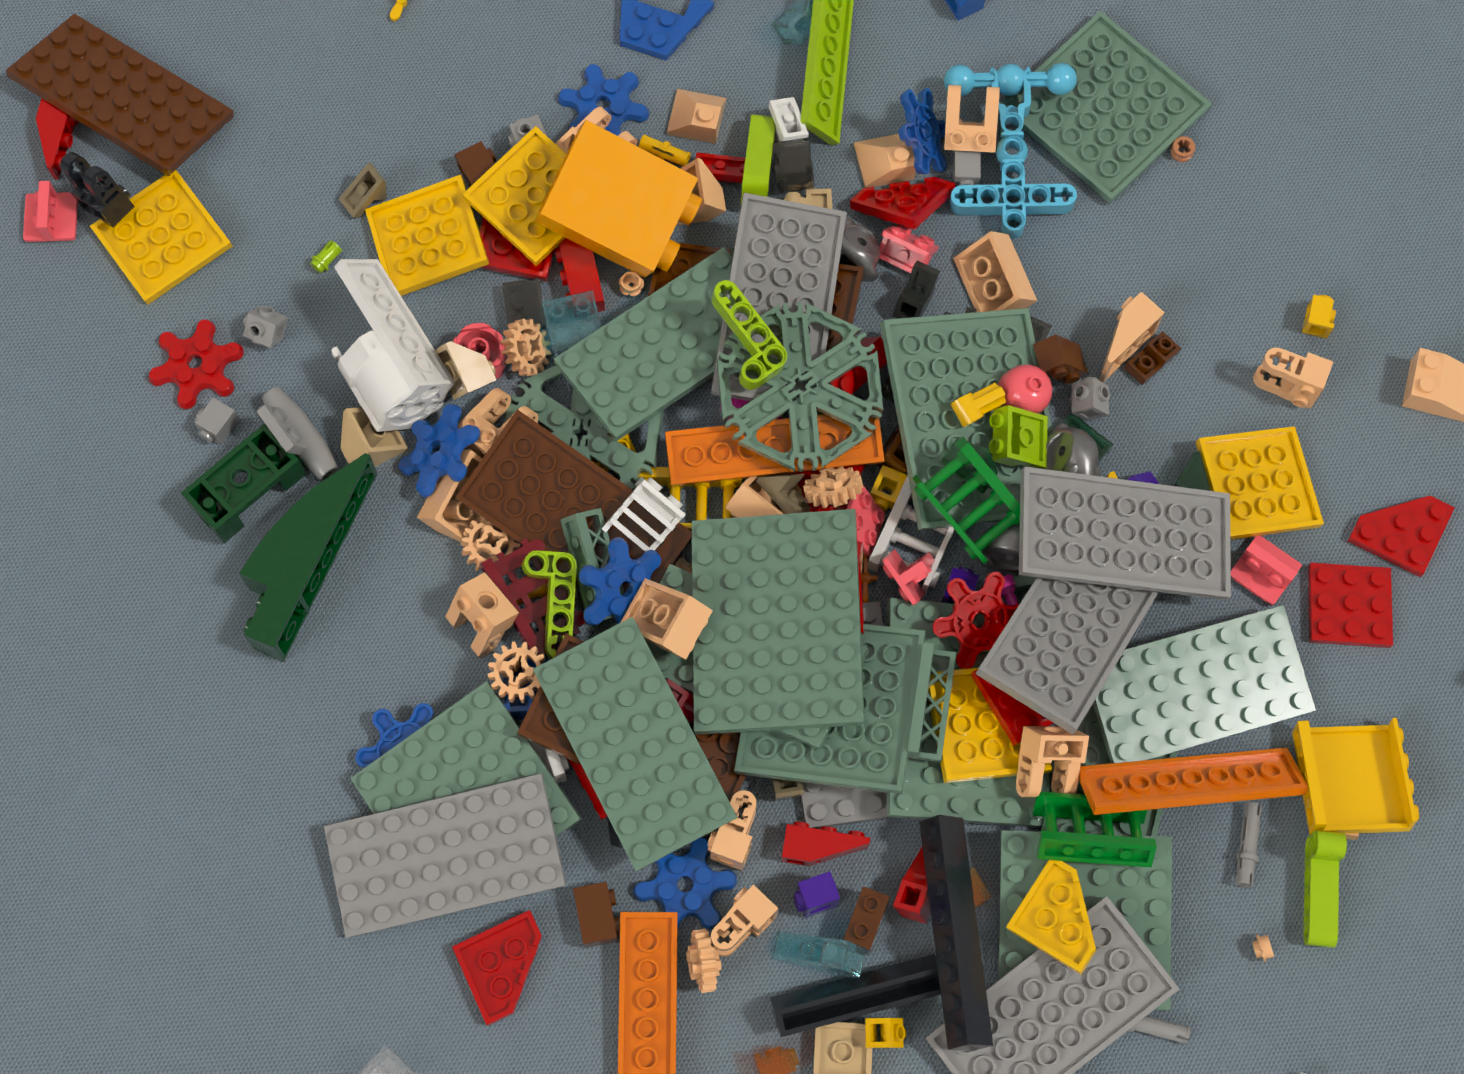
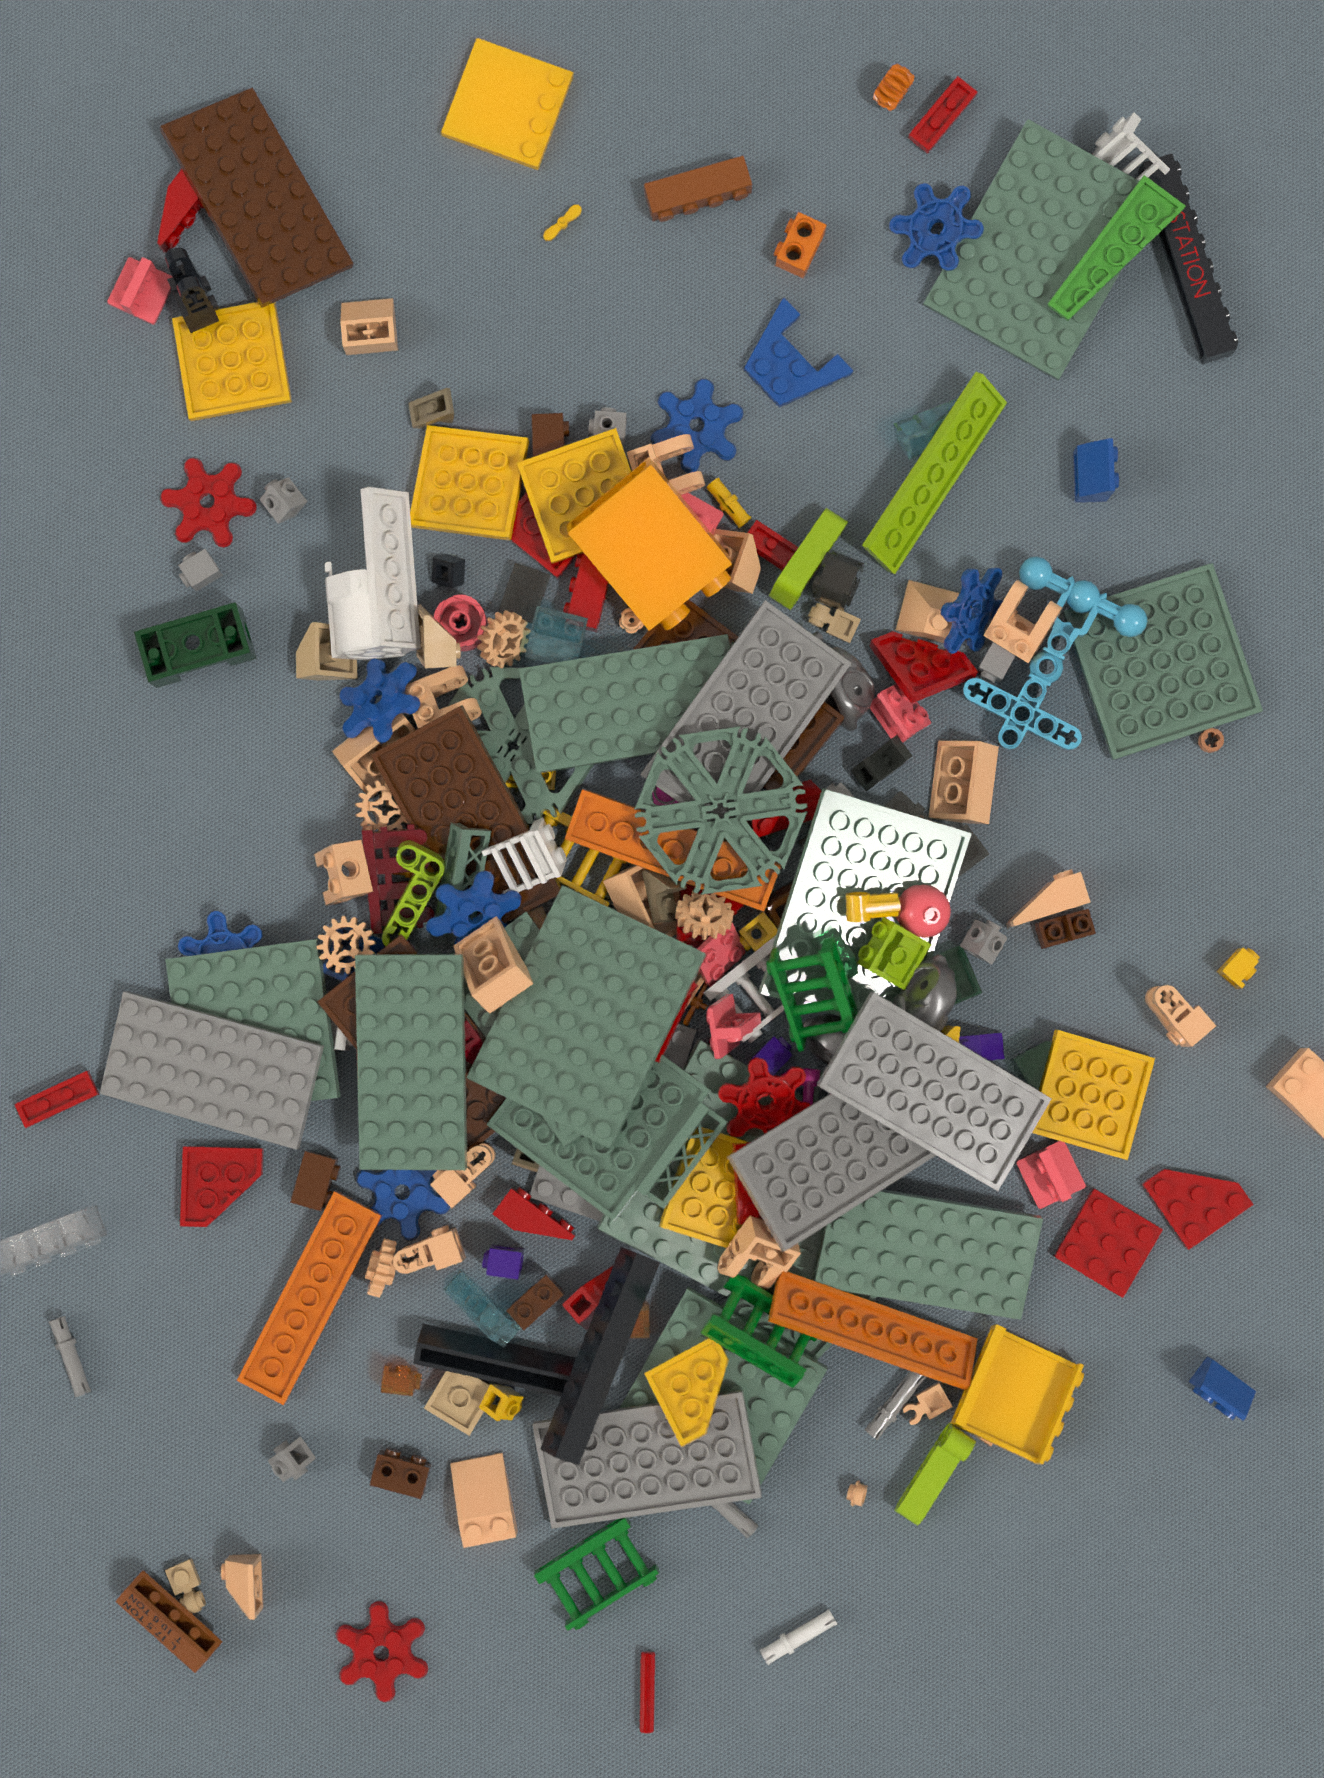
camera: 30 degrees right, 15 degrees up
dark green slope [239,453,378,662] -> none
light grey plate [257,387,339,481] -> none
lime pin [310,240,342,273] -> none
light nougat slope [667,89,726,144] -> none
lime beam [712,280,787,390] -> none
white slope [769,97,809,141] -> none
reddish brown brick [1033,334,1088,384] -> none
none -> red plate [14,1071,100,1128]
none -> light nougat slope [340,298,398,355]
none -> black slope [432,554,465,588]
none -> light nougat plate [902,1382,953,1425]

